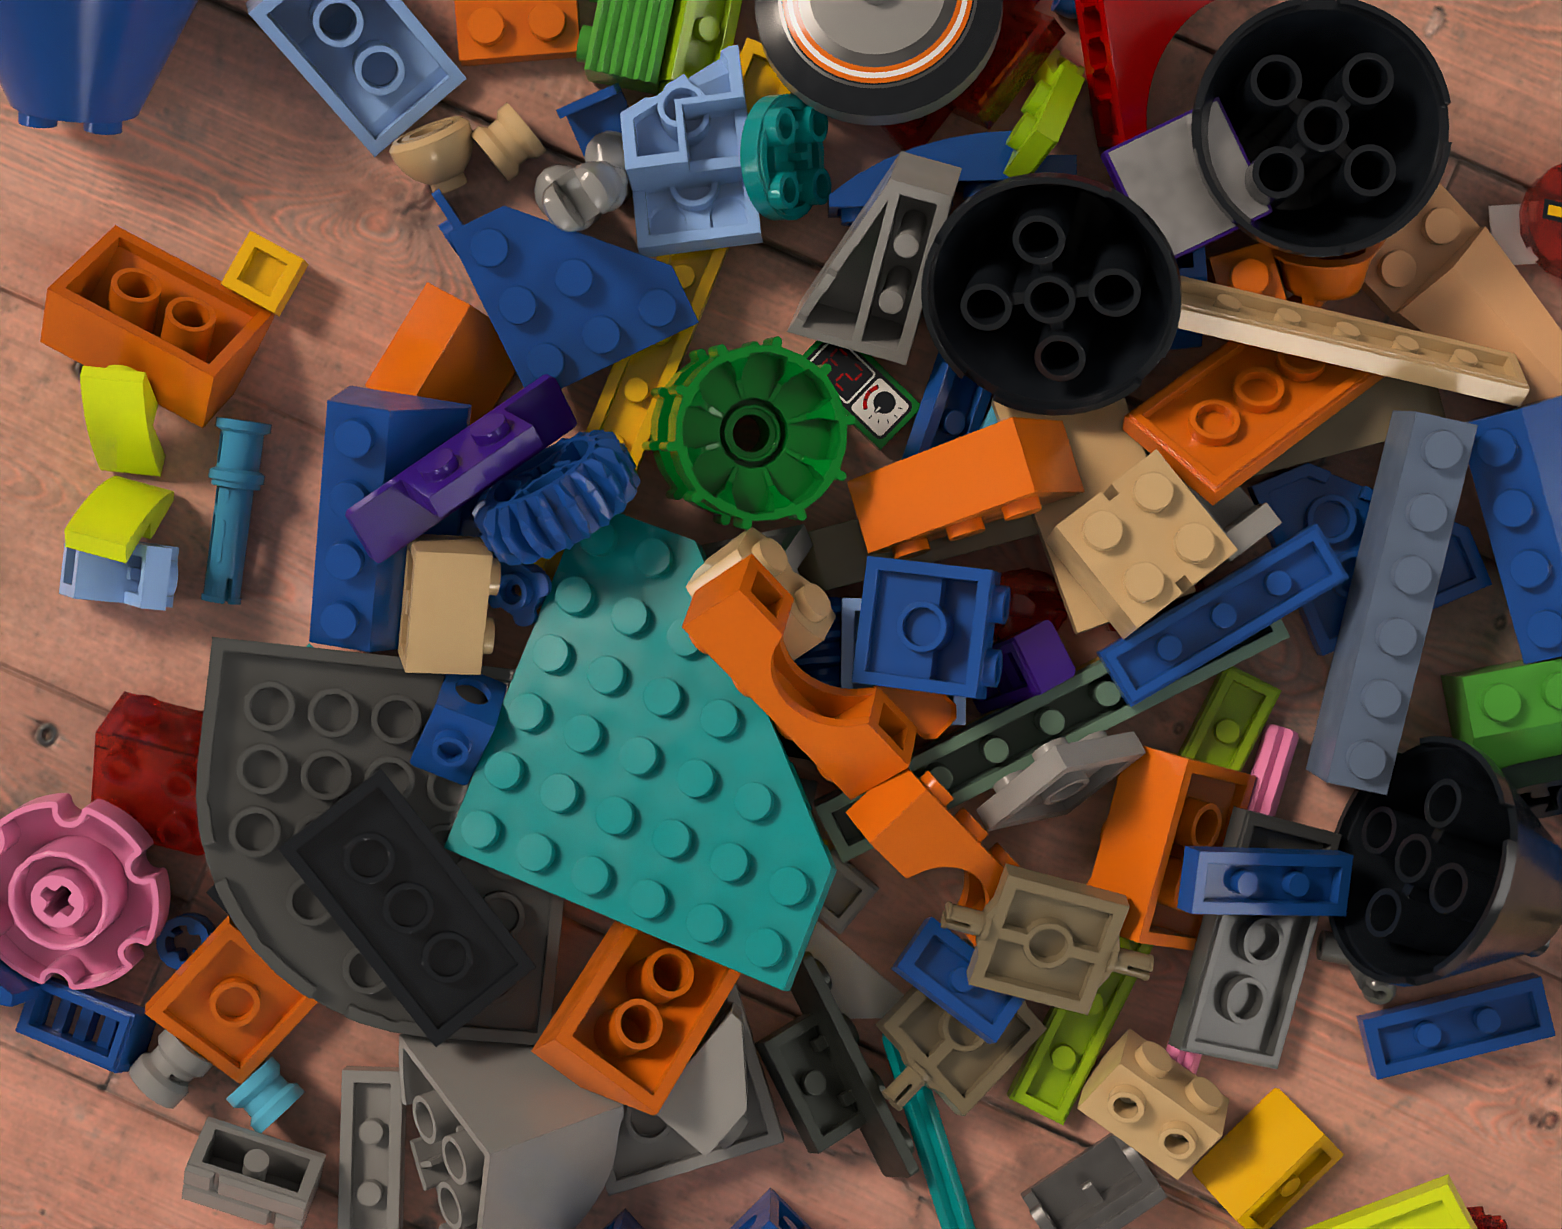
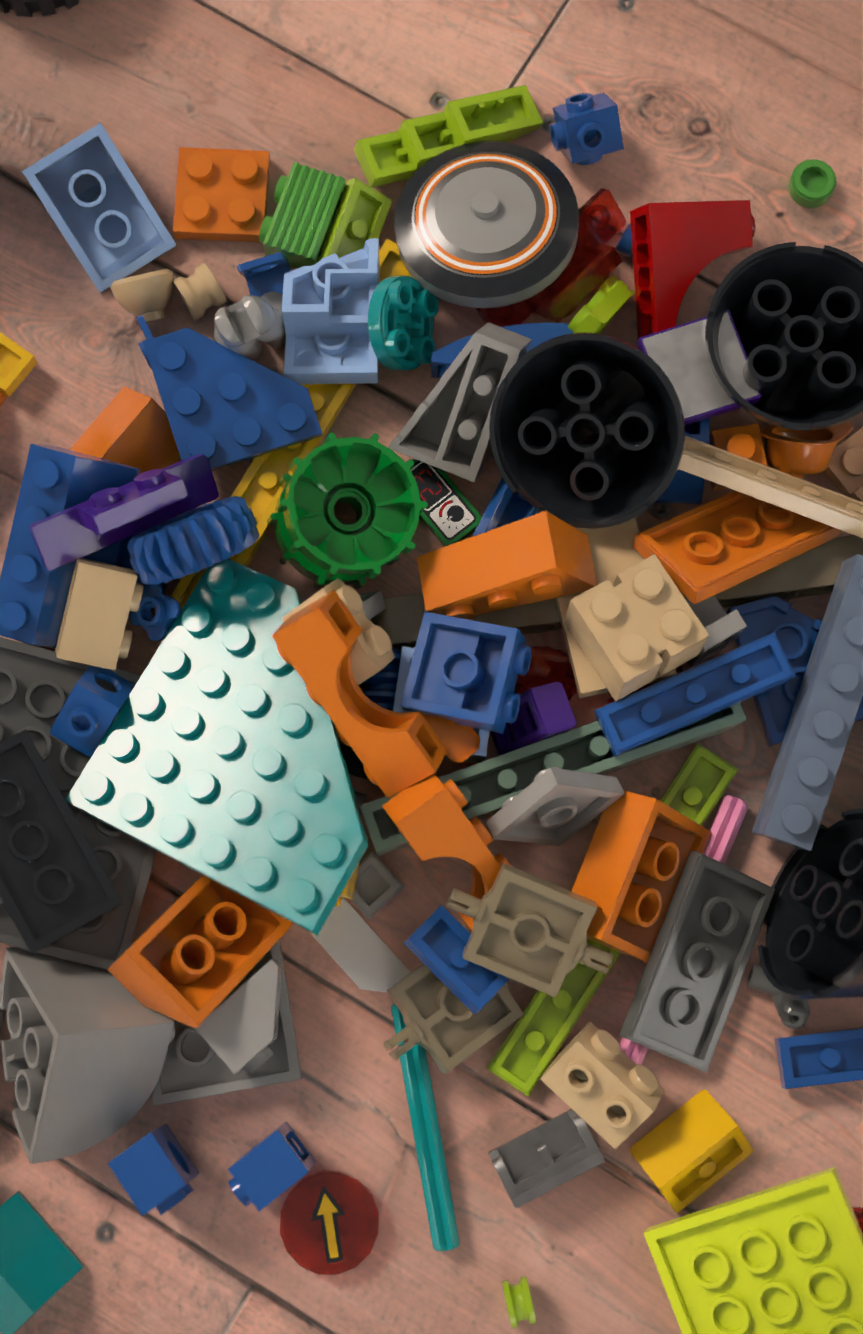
camera: 10 degrees right, 10 degrees down
pearl dark grey bracket [754,951,919,1178] -> none
blue plate [1177,846,1354,916] -> none

